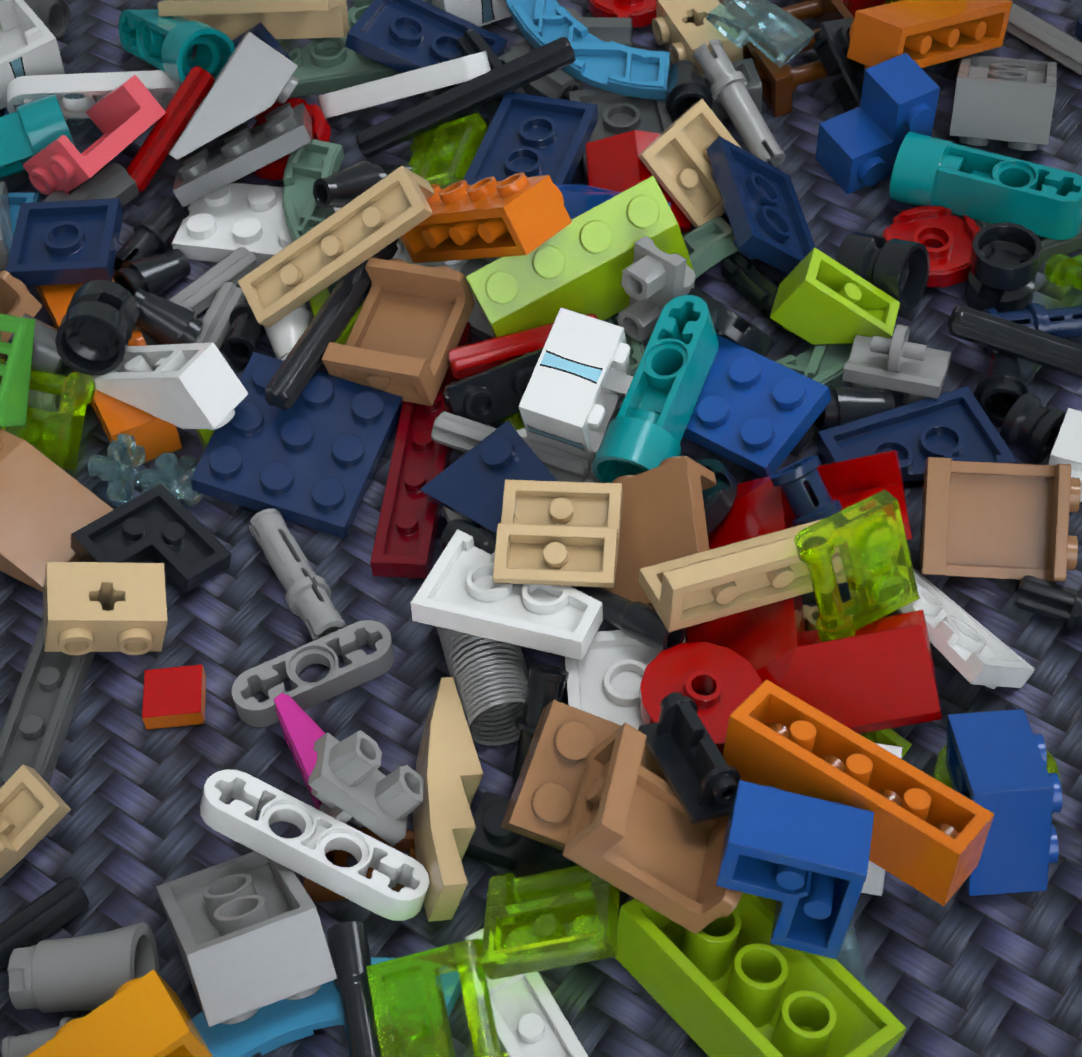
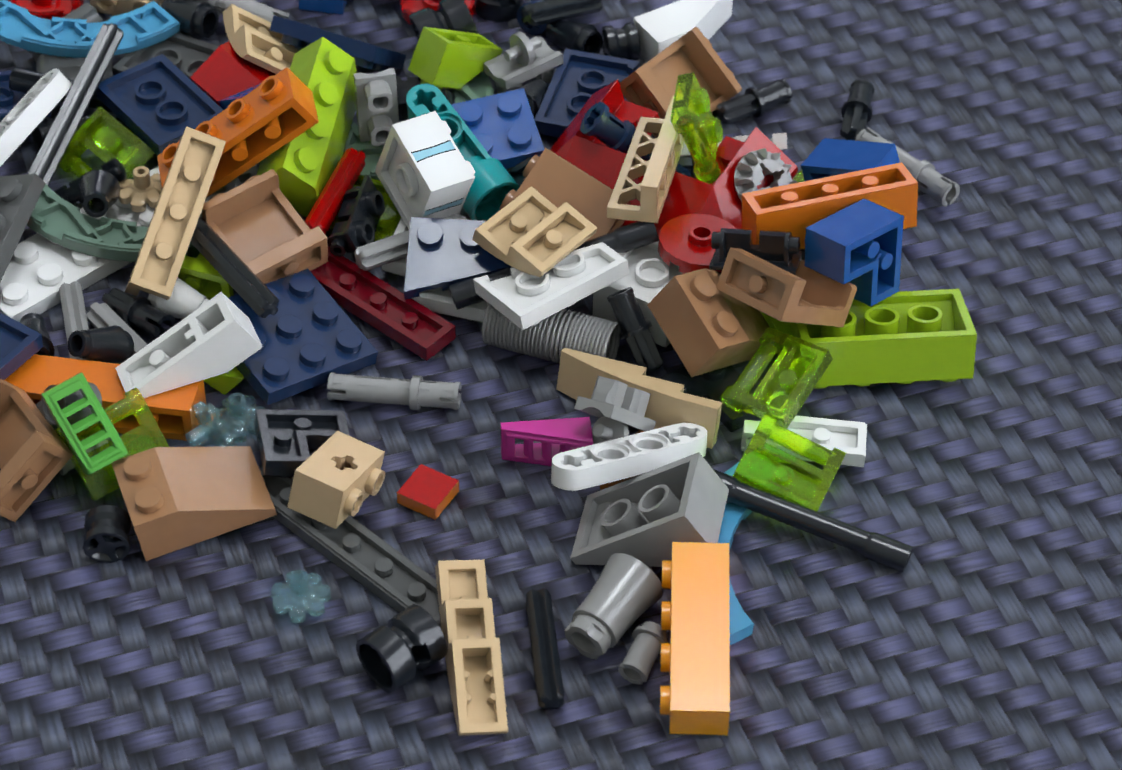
camera: 60 degrees left, 5 degrees down
black wheel [55,280,139,376] -> none
light grey beam [232,620,395,727] -> none
none -> light grey gear [734,148,797,201]

